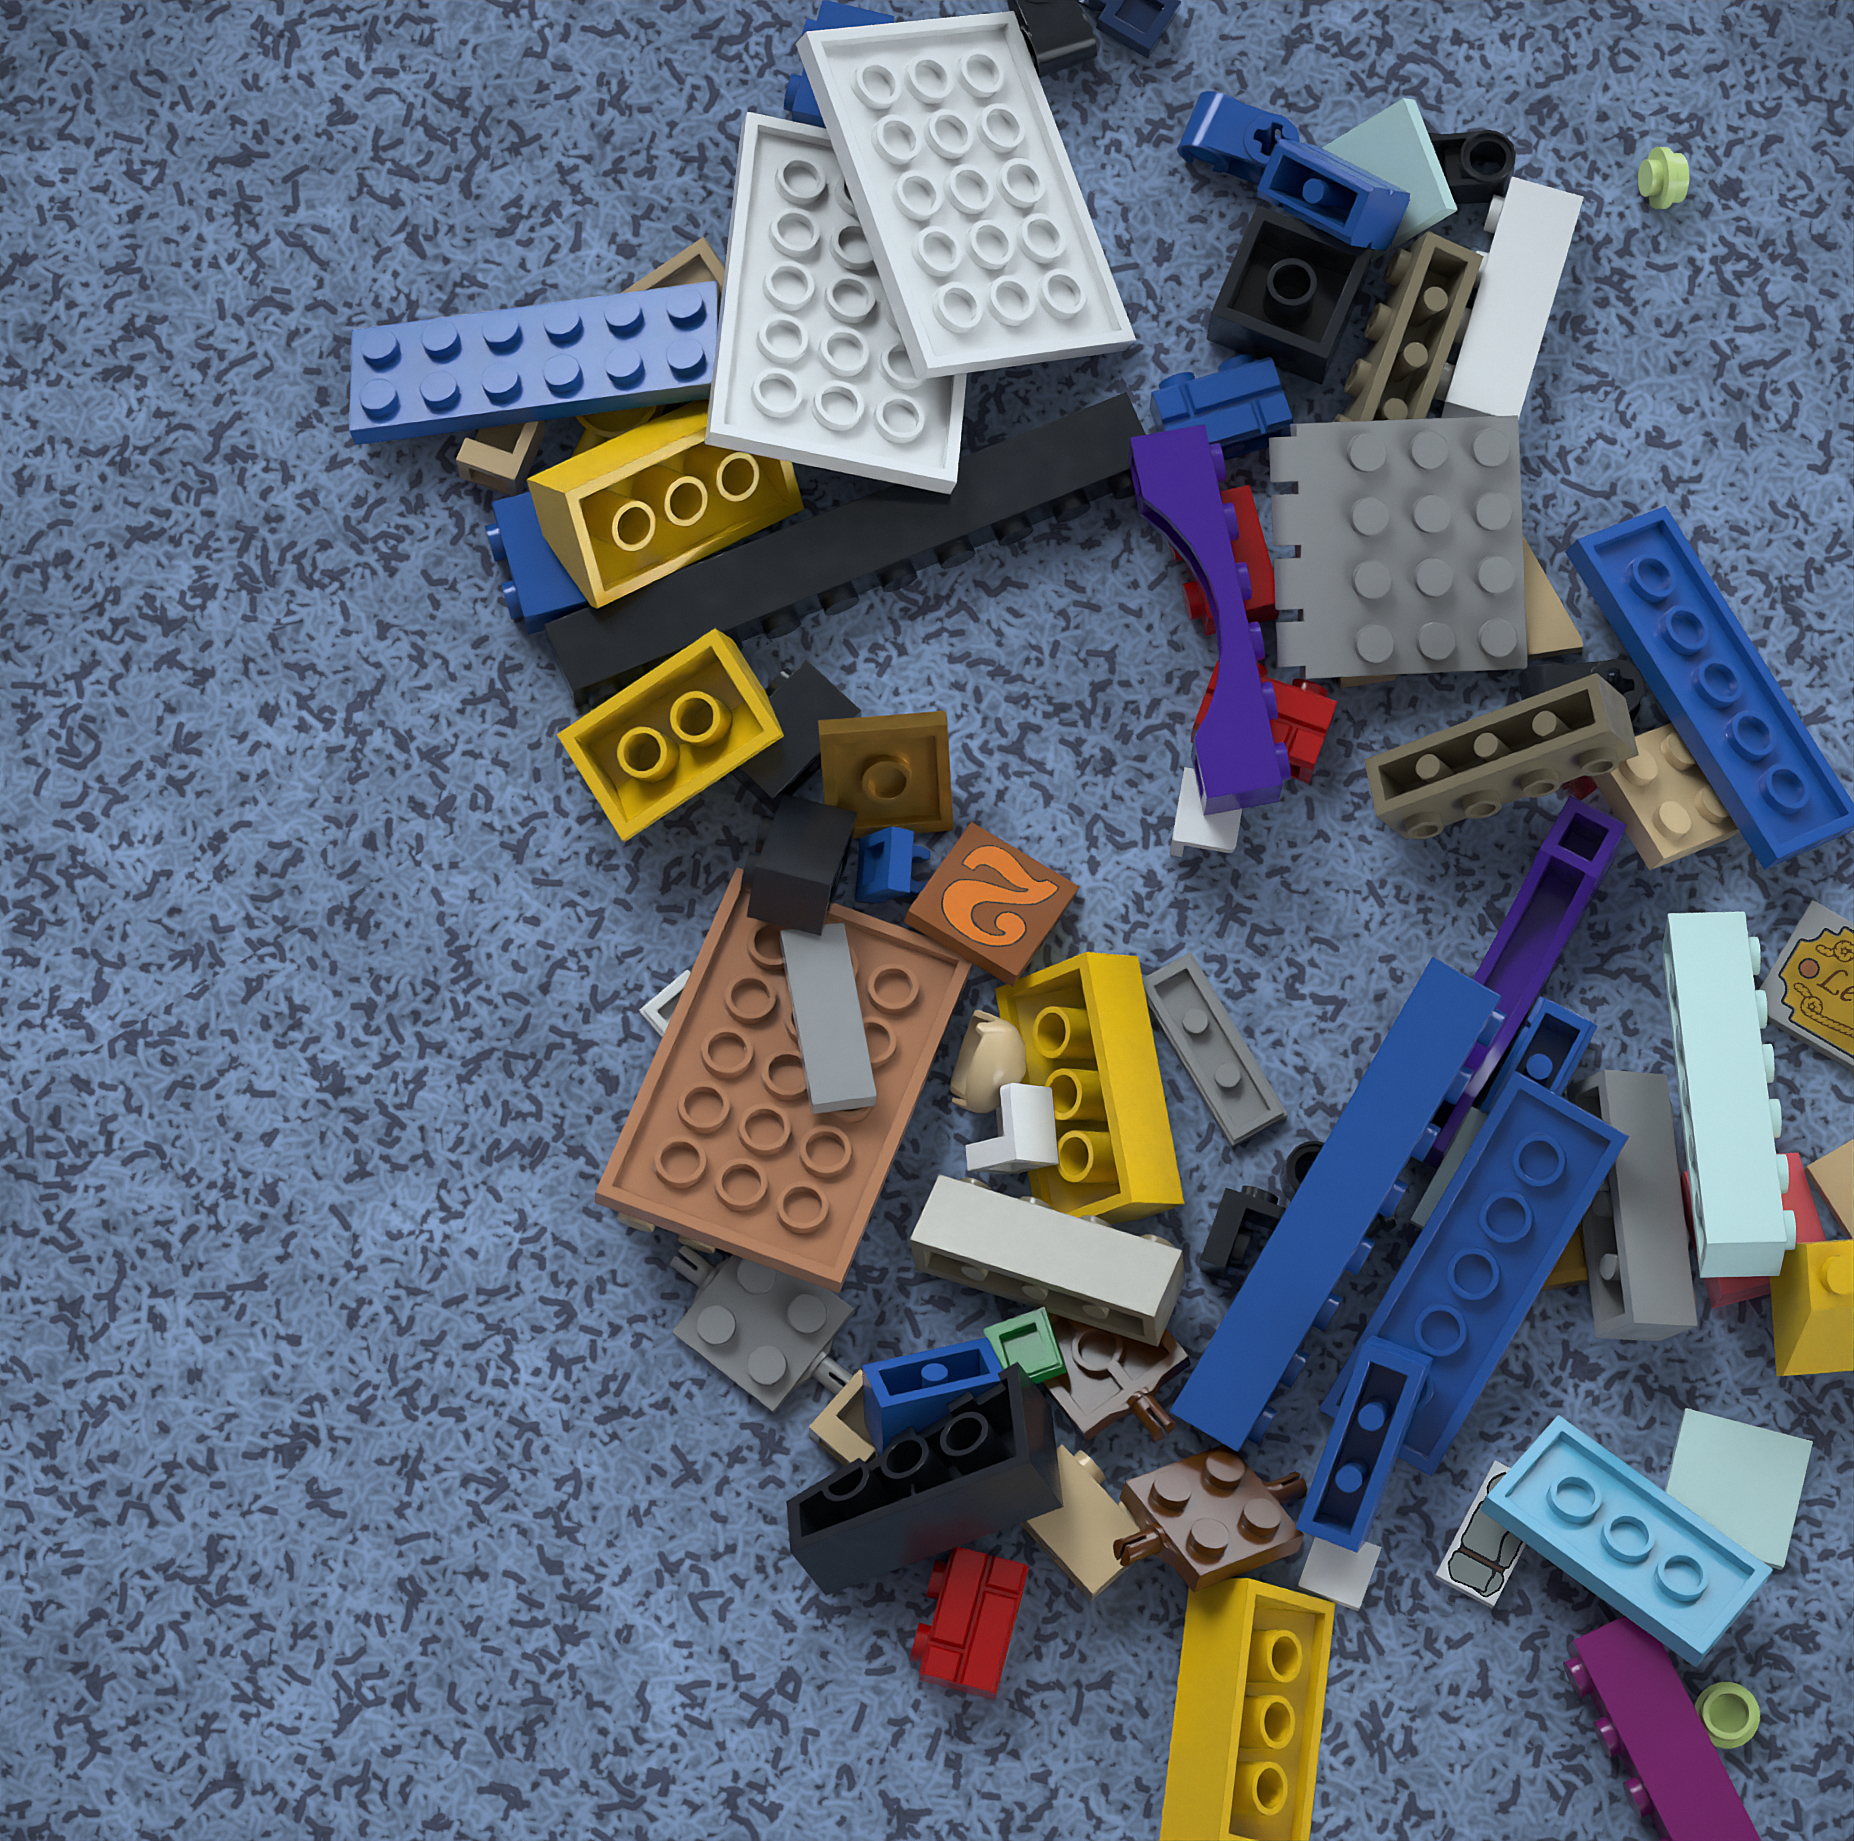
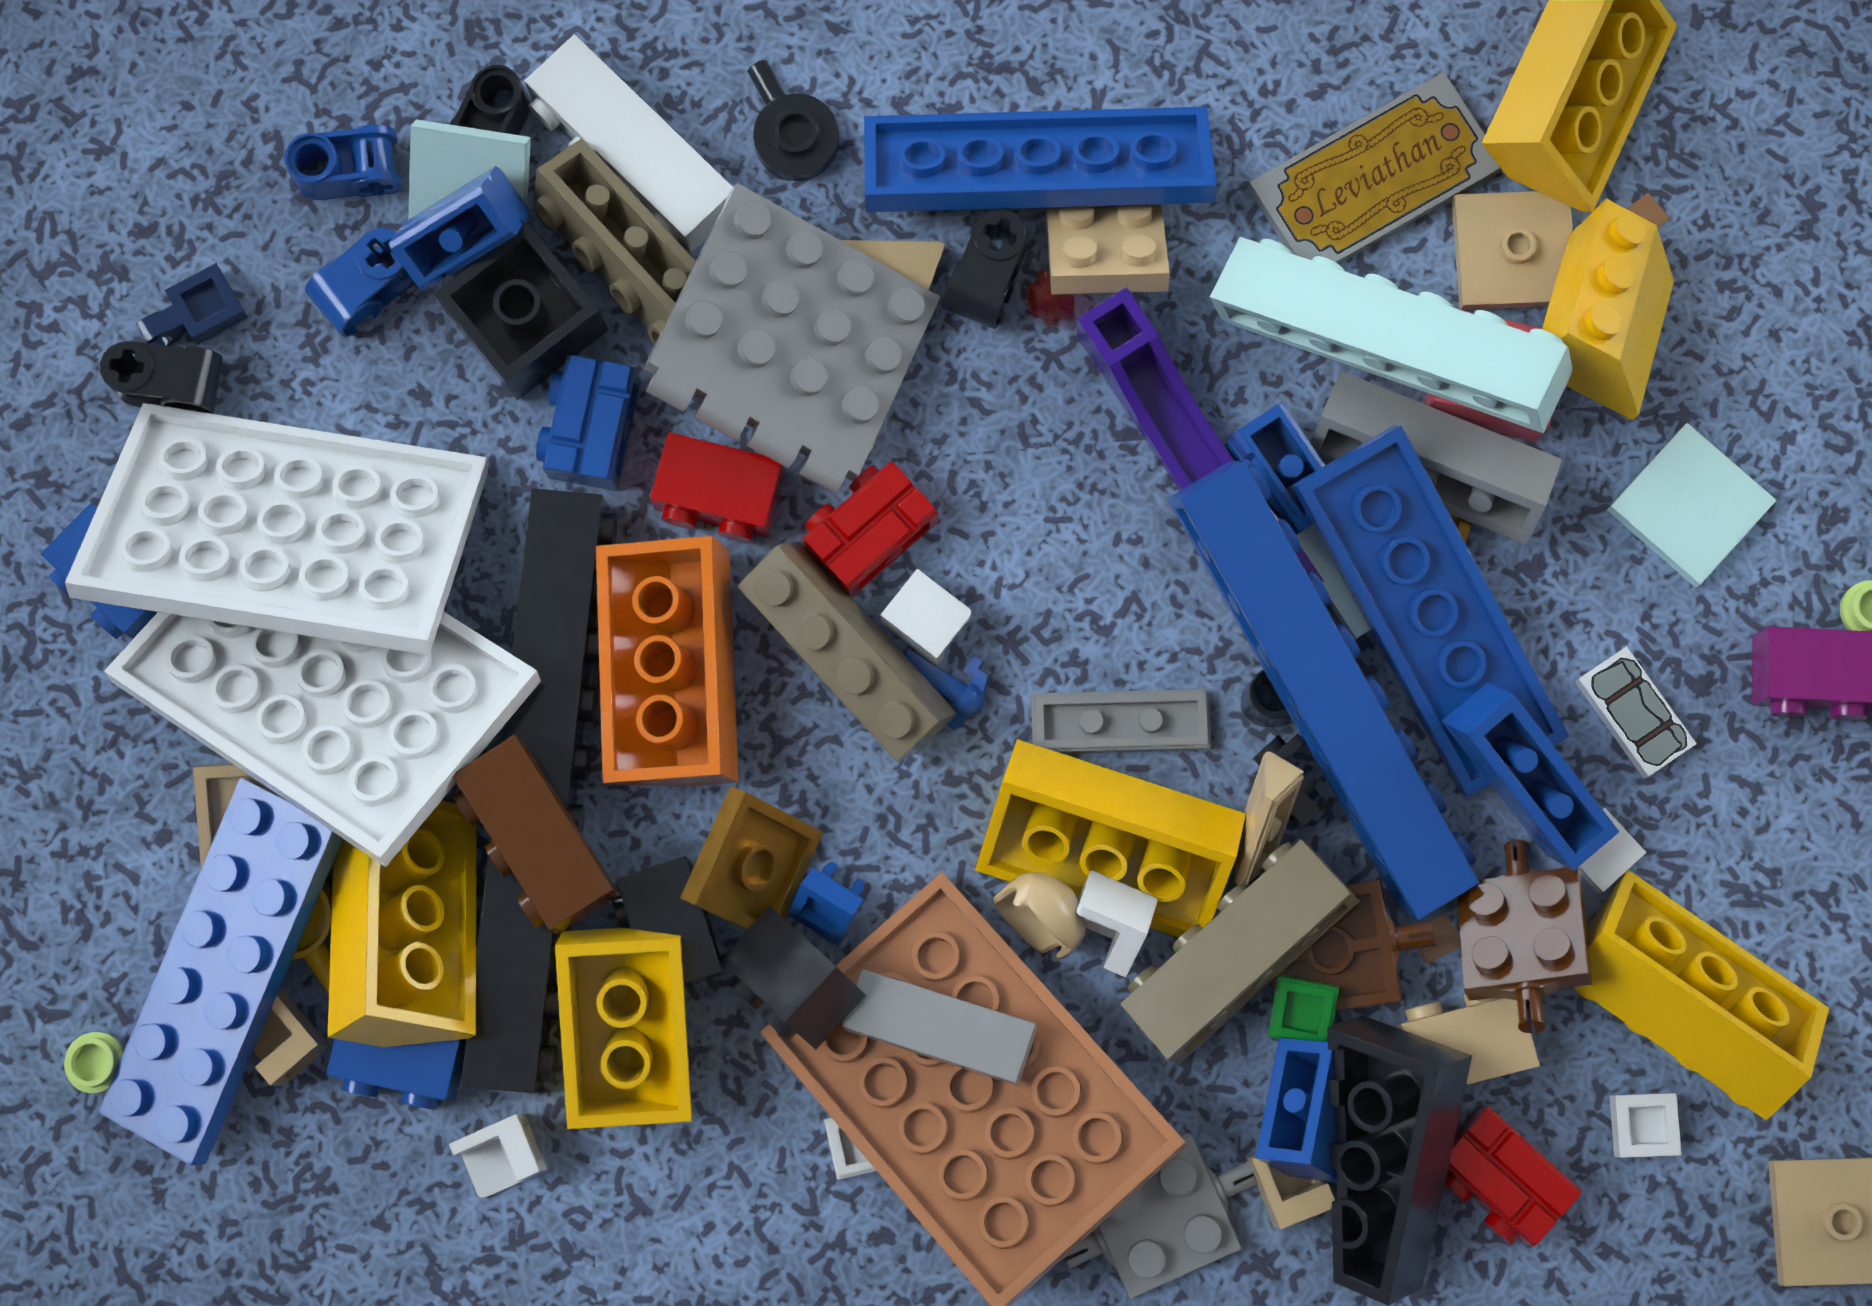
camera: 60 degrees left, 5 degrees up
dark orange tile [904,822,1080,987] -> none
dark purple arch [1128,424,1291,816] -> none
dark tan brick [1364,673,1639,840] -> none
medium azure plate [1480,1415,1773,1667] -> none
none -> yellowish green plate [64,1032,125,1093]
none -> blue piece [284,124,402,200]
none -> white panel [449,1114,548,1198]
none -> reddish brown brick [452,735,620,934]
none -> orange slope [596,536,739,787]
none -> dark tan brick [737,542,958,762]
none -> black piece [747,60,839,181]
none -> blue piece [905,649,990,730]
none -> tan slope [1235,751,1304,886]
none -> medium nougat window [1411,913,1461,964]
none -> white plate [1610,1093,1681,1158]

